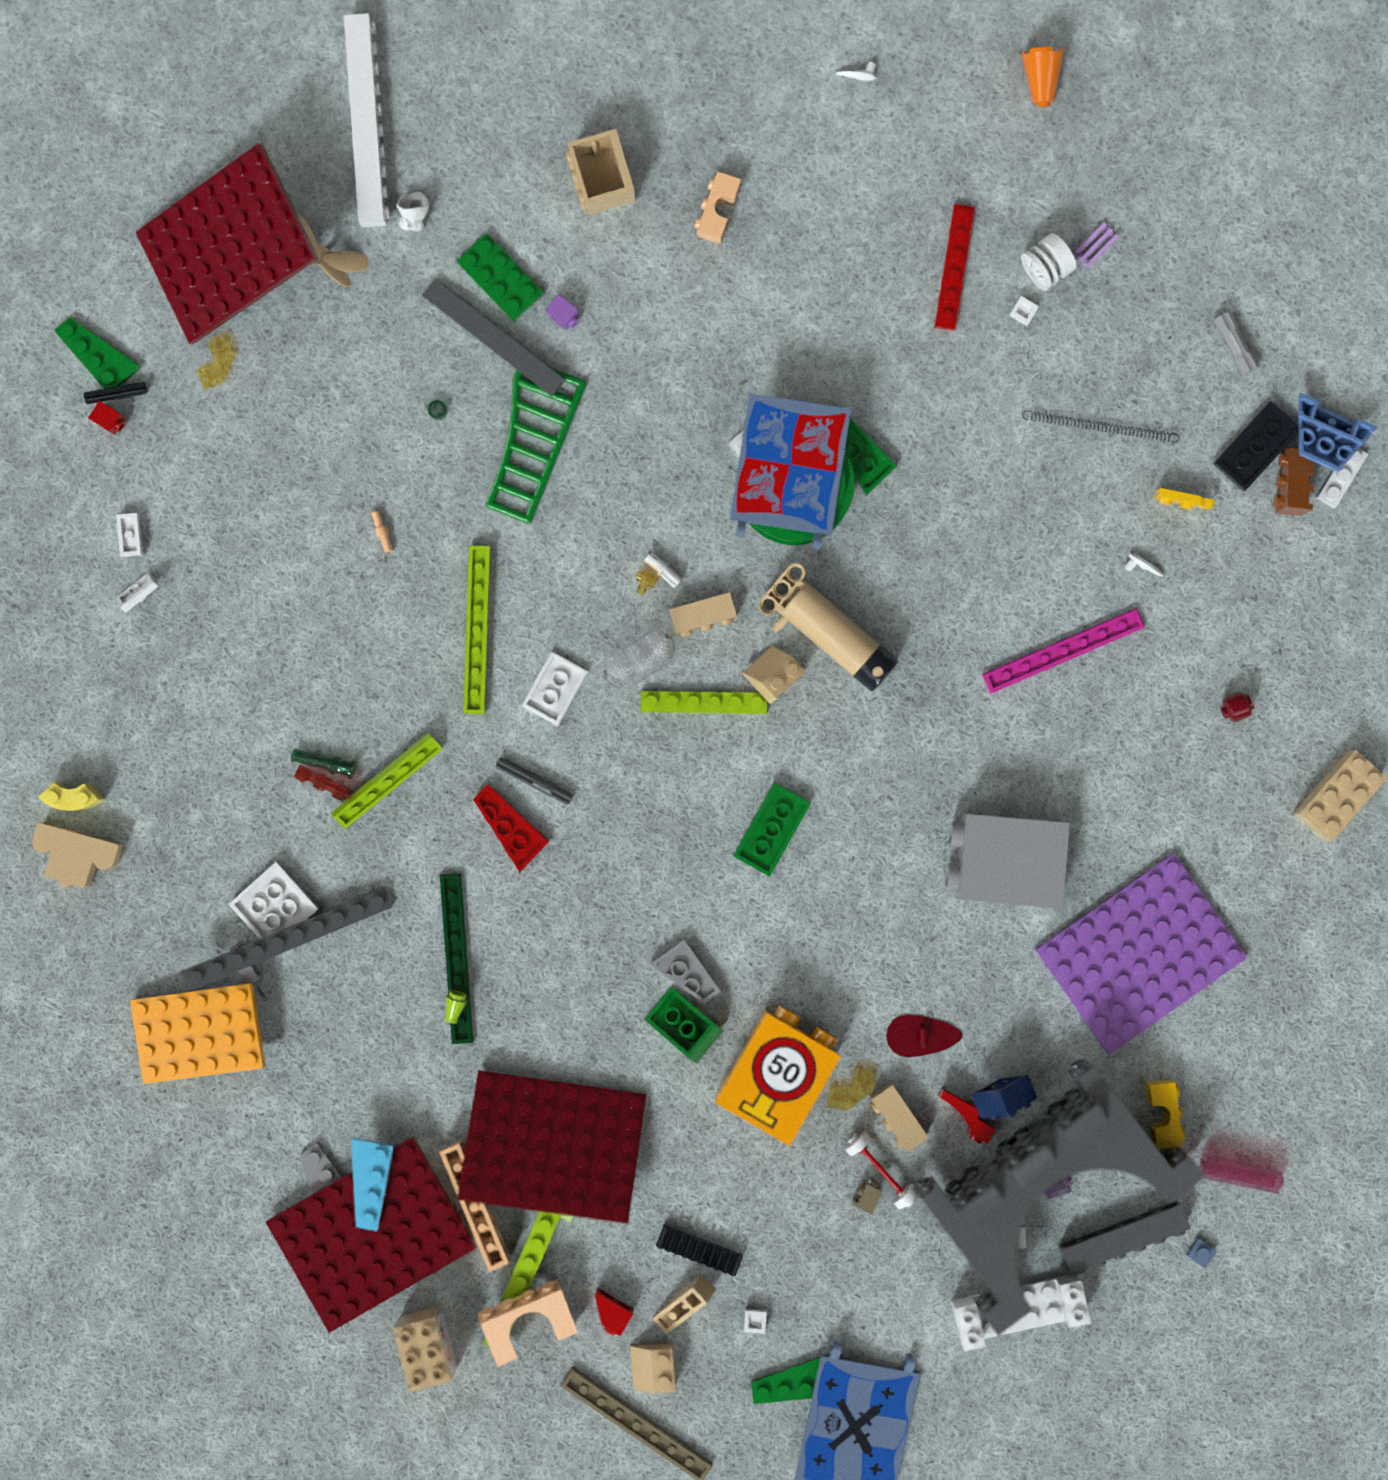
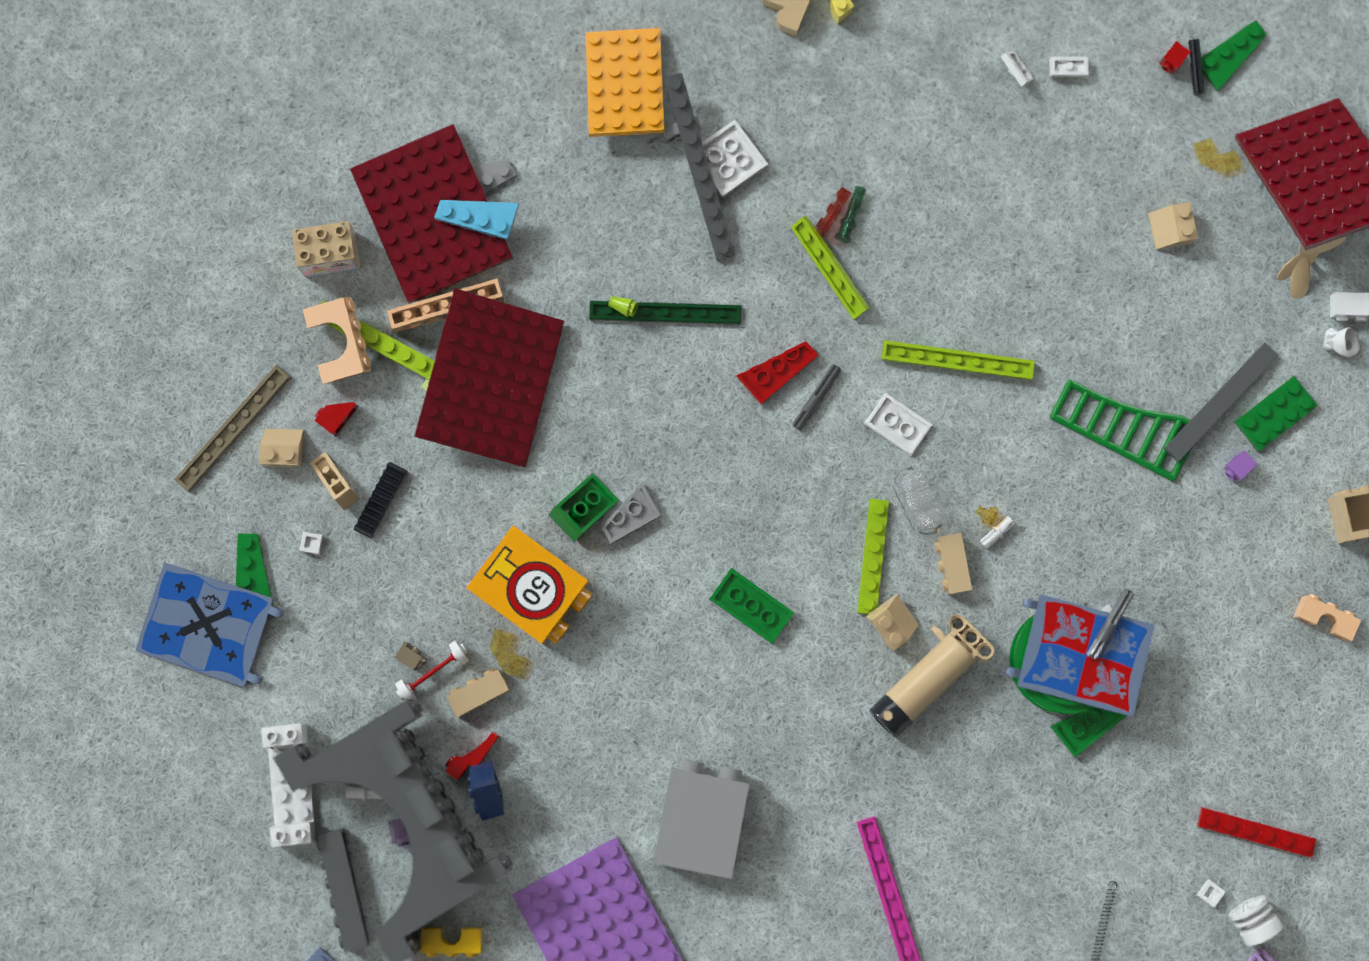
camera: 90 degrees right, 5 degrees down
light nougat bar [371,511,393,553] -> none
clear green bush [428,400,447,420] -> none
dark red shield [886,1015,962,1057] -> none
none -> dark grey axle [1087,589,1134,660]
none -> tan slope [1148,202,1198,250]

